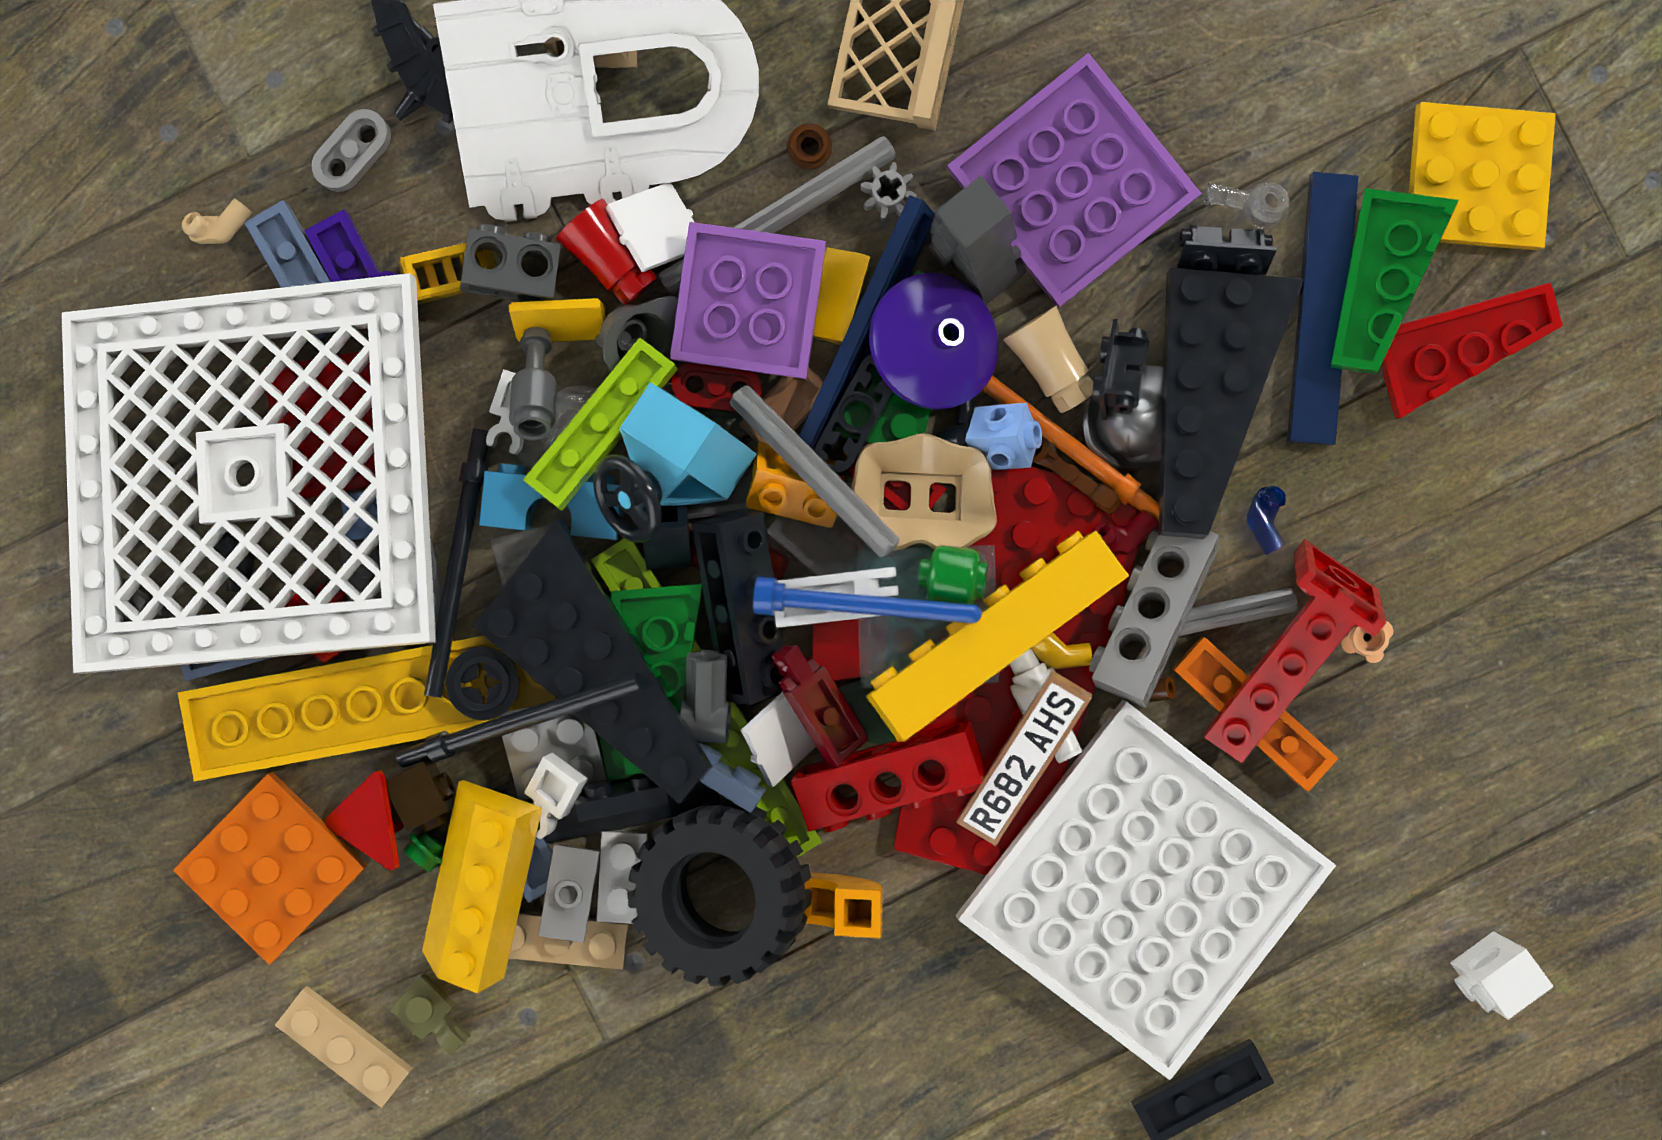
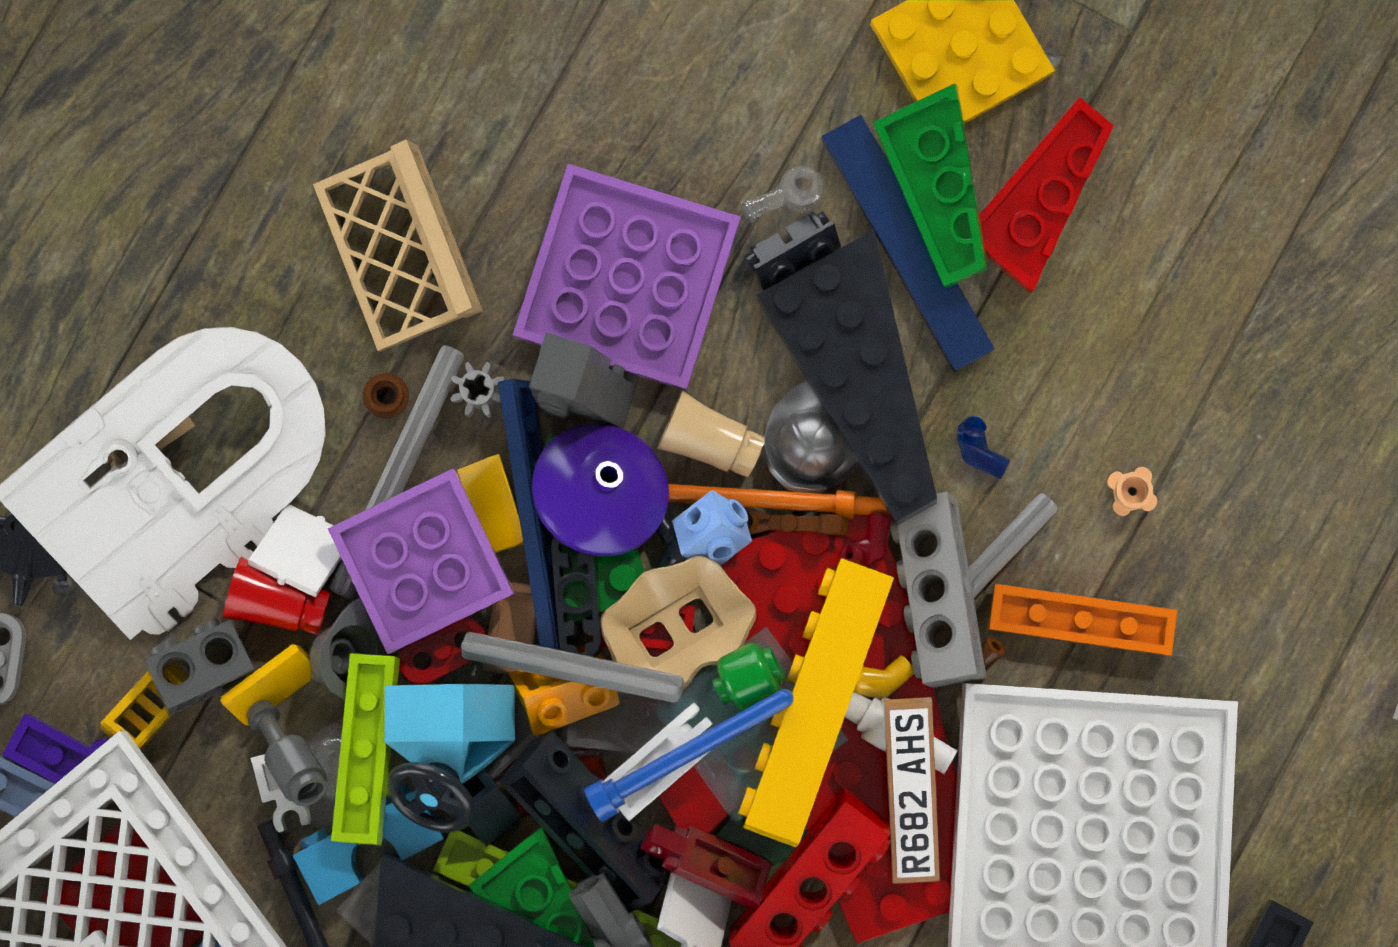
camera: 35 degrees left, 5 degrees down
black hinge [1093,318,1150,420] -> none
red bracket [1204,539,1387,763] -> none

